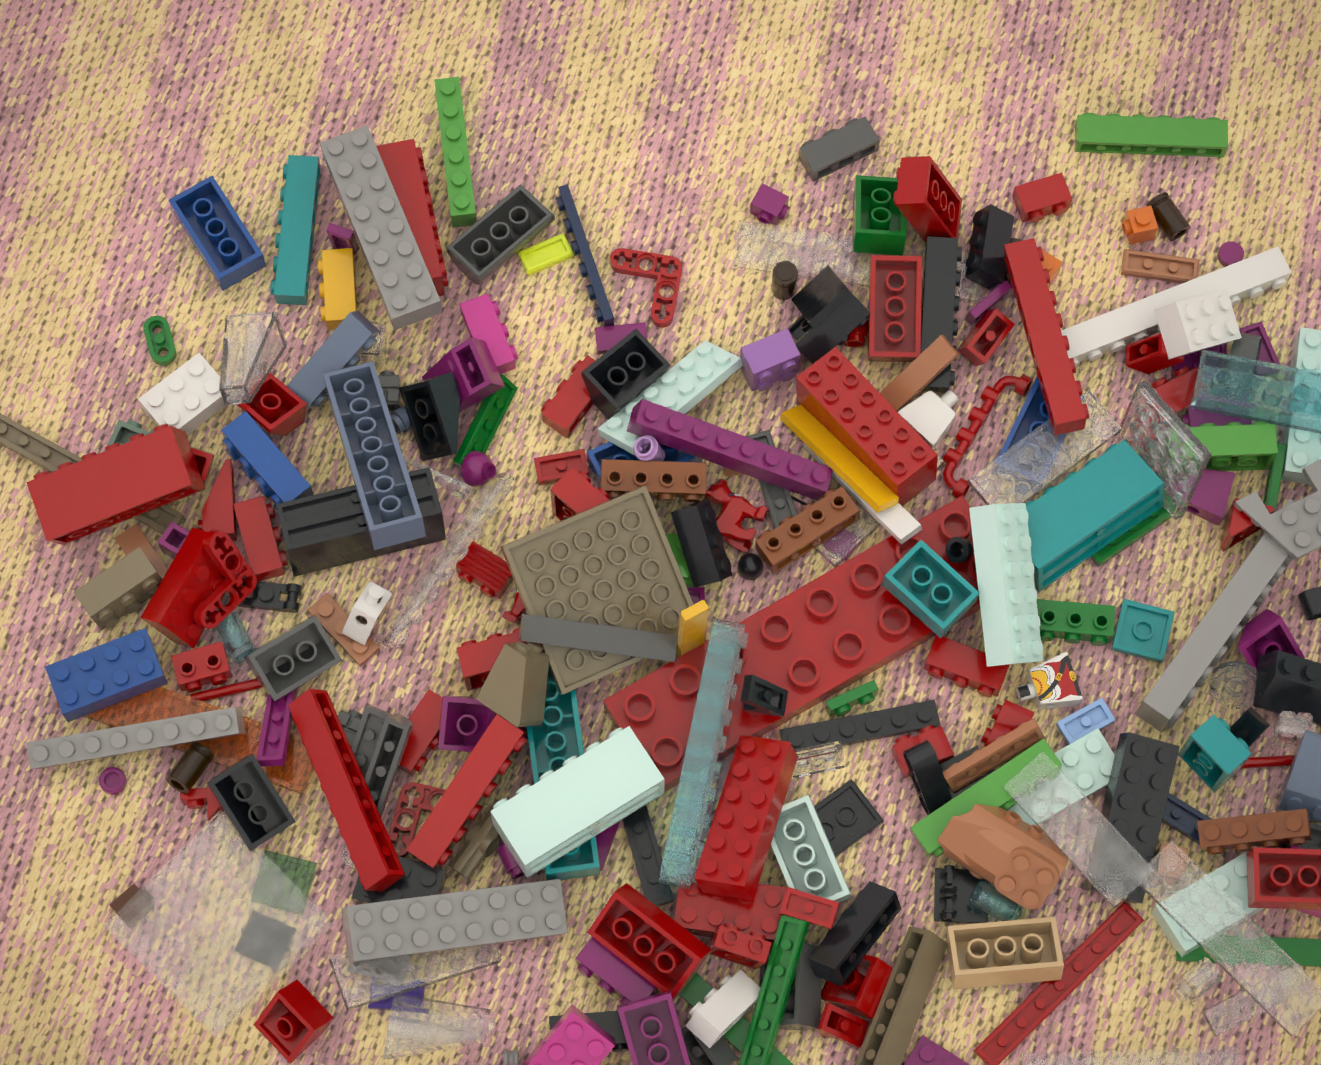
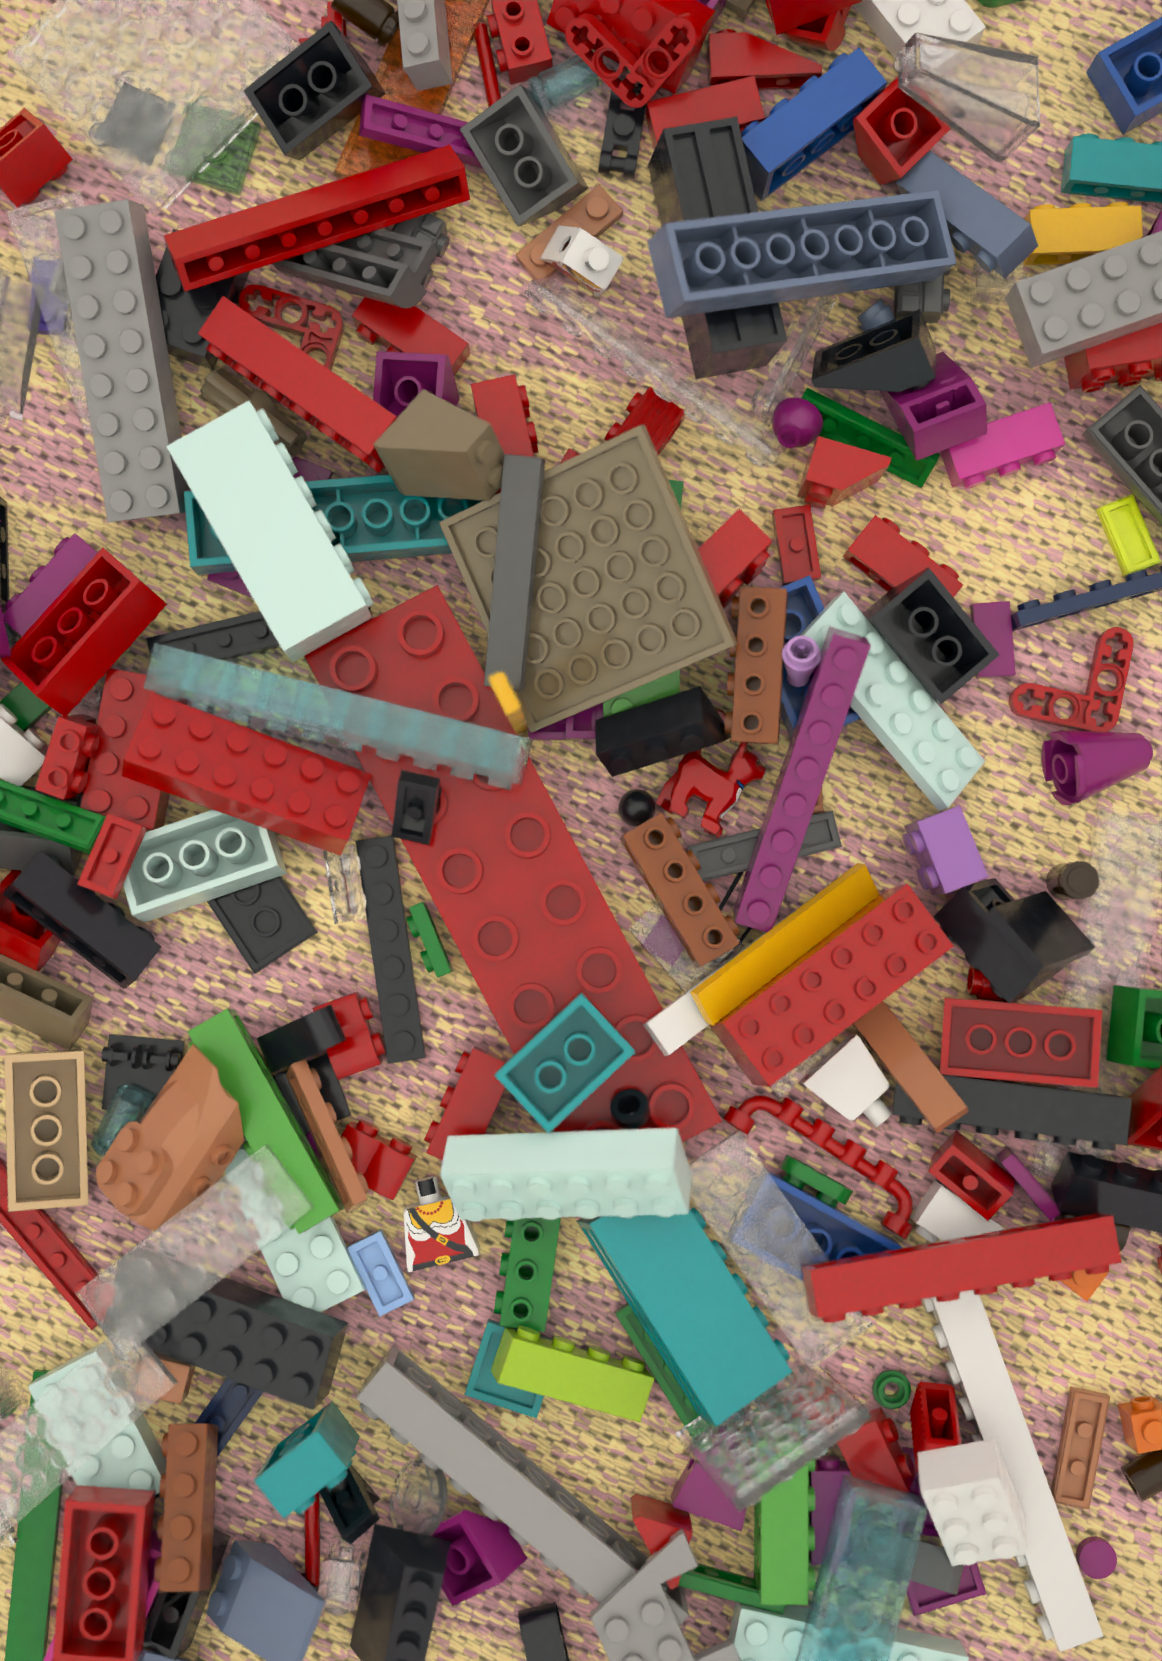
camera: 90 degrees right, 15 degrees up
none -> lime brick [491,1326,655,1422]
none -> green plate [780,1154,853,1208]
none -> red slope [797,436,892,509]
none -> green plate [872,1370,911,1409]
none -> white brick [910,1181,1005,1243]
none -> magenta cone [1041,730,1153,805]

